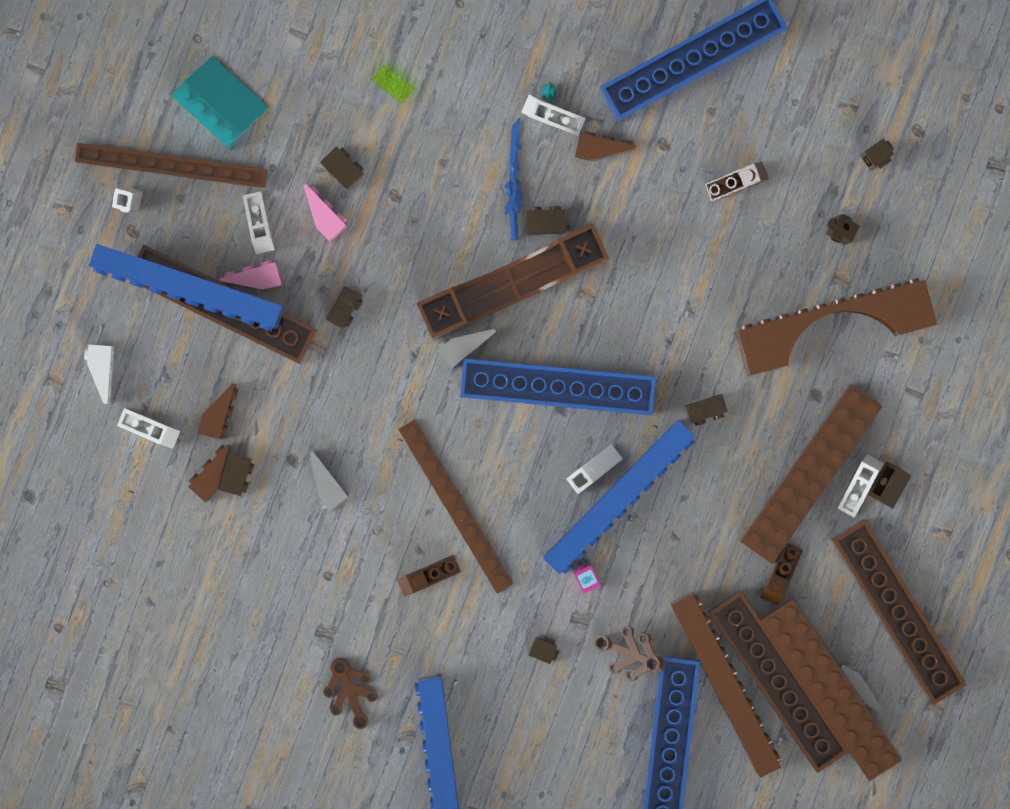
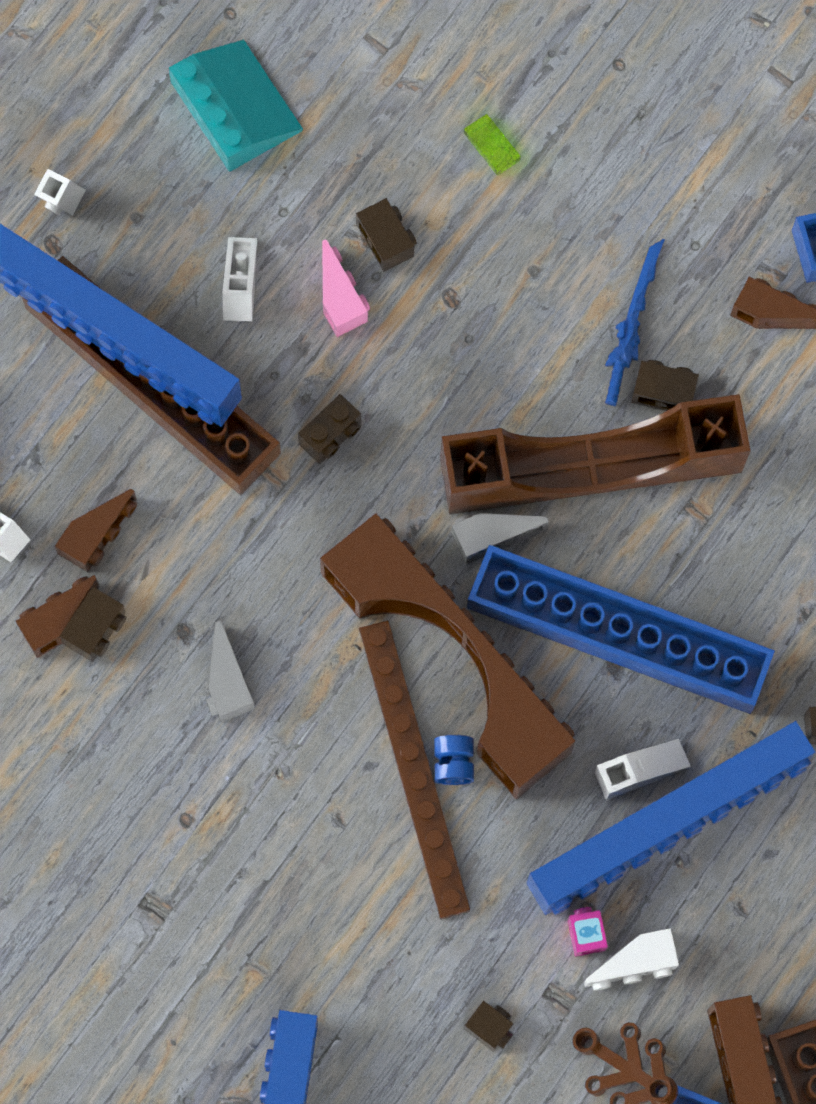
camera: 15 degrees right, 15 degrees down
reddish brown plate [75,143,268,189] -> none
bright pink slope [220,260,283,291] -> none
reddish brown plant [323,657,378,729] -> none
reddish brown slope [397,555,461,597] -> none
white slope [522,95,586,136] -> none
teal plate [542,82,556,102] -> none
none -> reddish brown arch [320,513,576,800]
none -> blue wheel [434,735,474,785]
none -> white slope [584,928,679,991]

